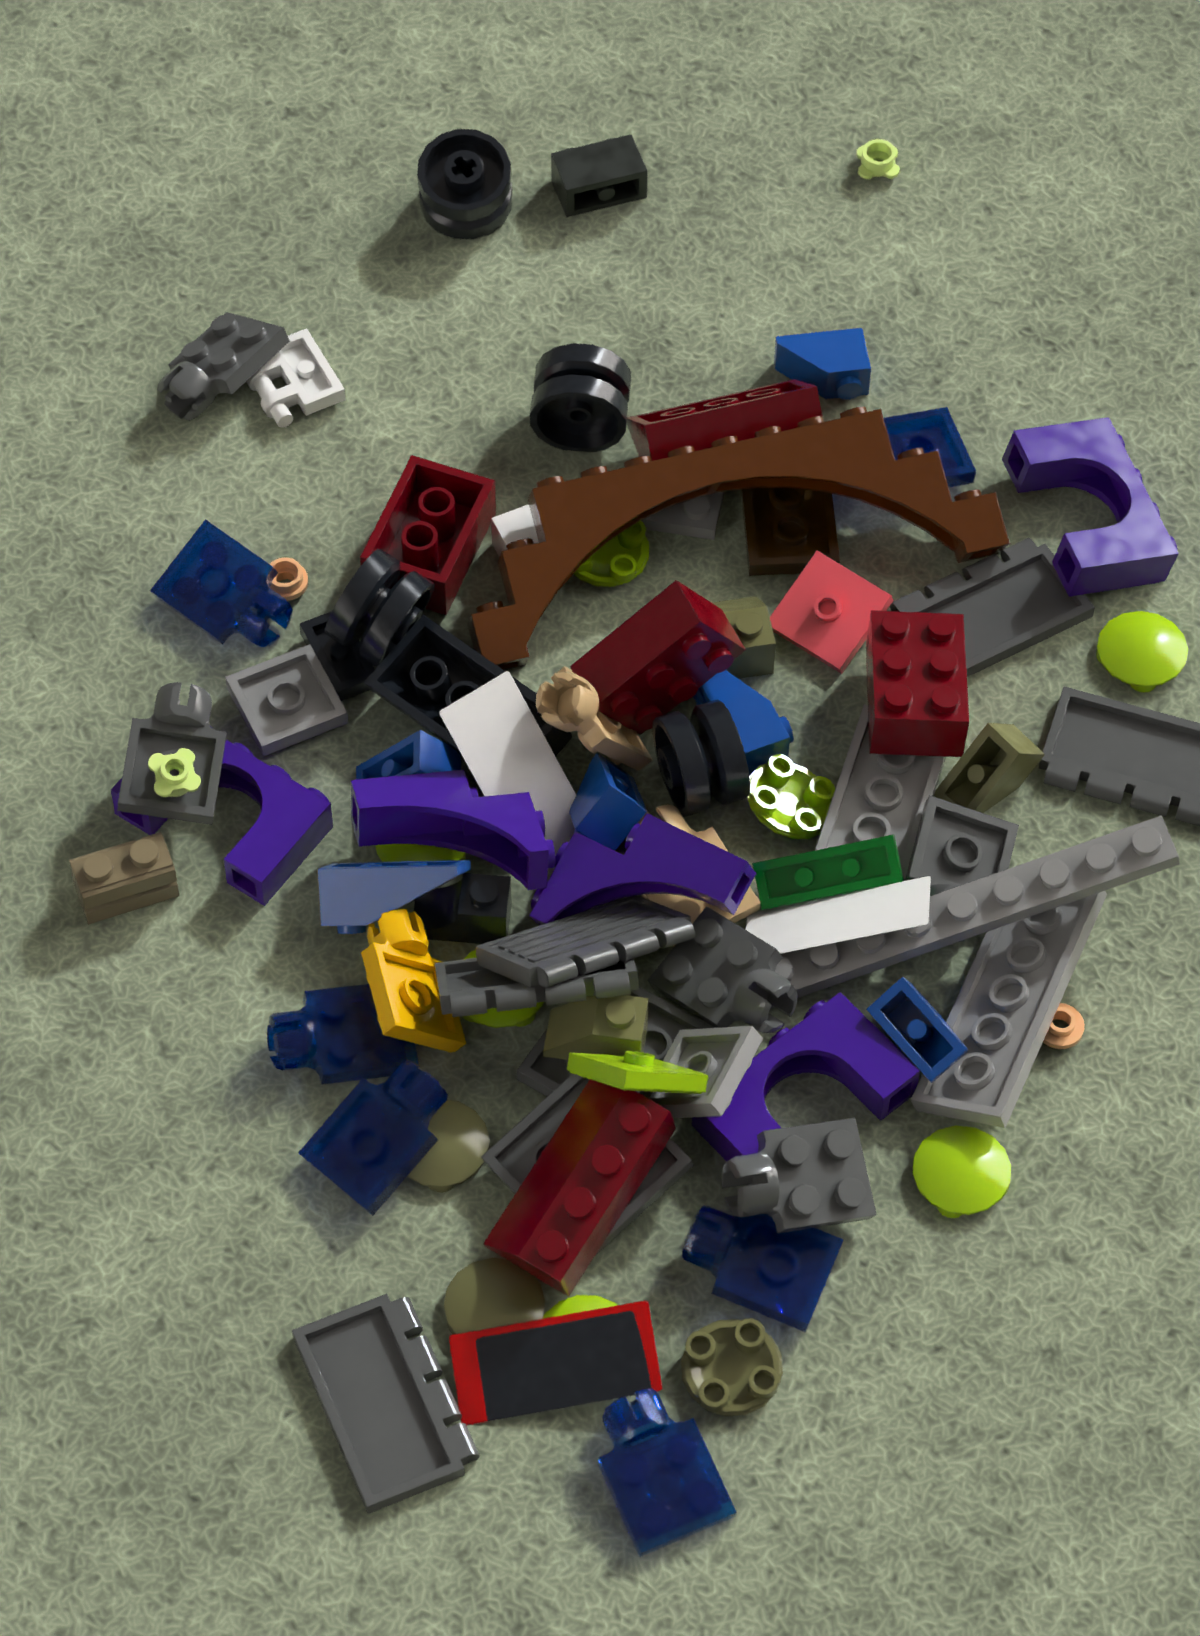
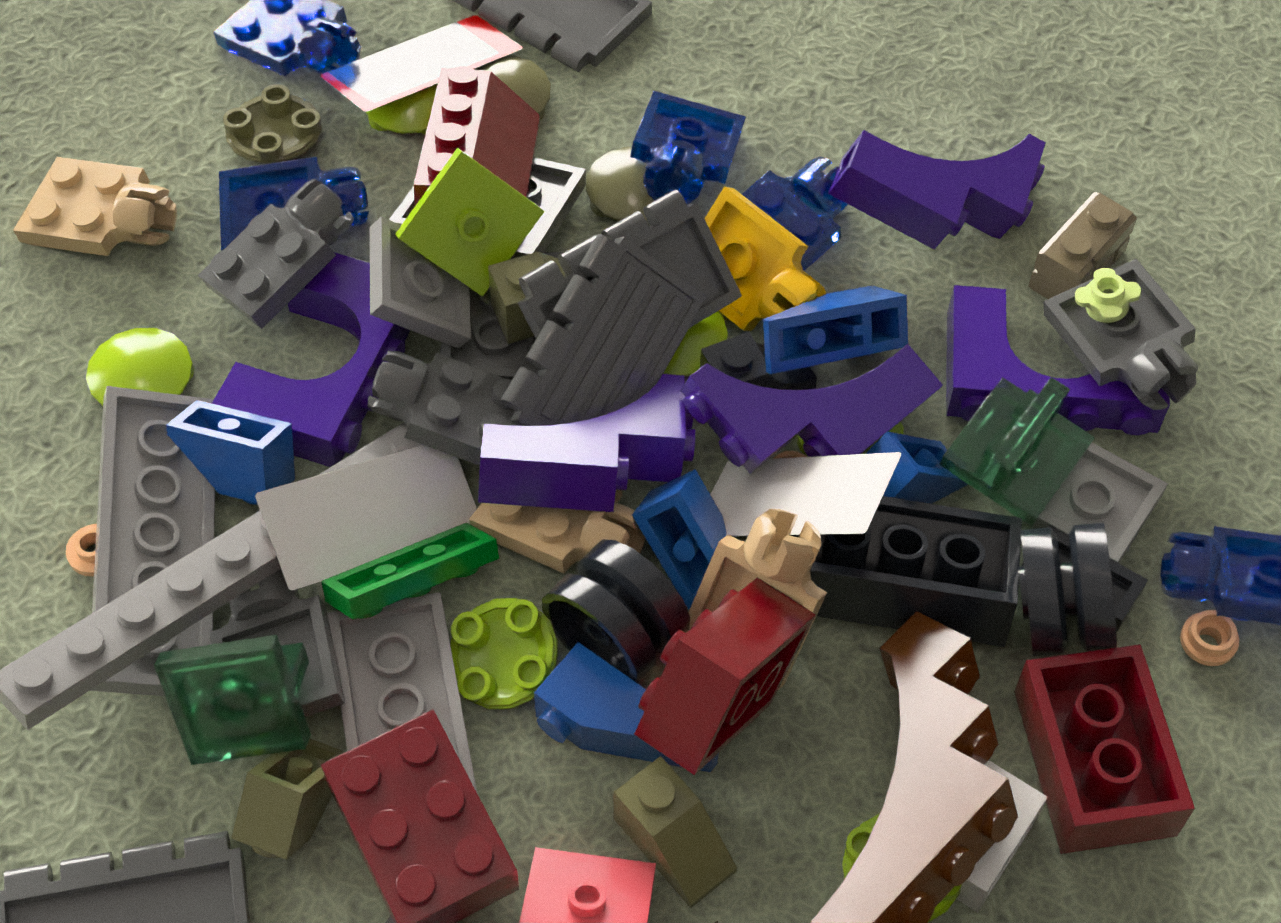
camera: 150 degrees right, 0 degrees up
none -> tan plate [13,157,177,256]
none -> clear green bracket [154,635,311,765]
none -> dark purple arch [828,130,1046,250]
none -> clear green bracket [939,377,1095,527]

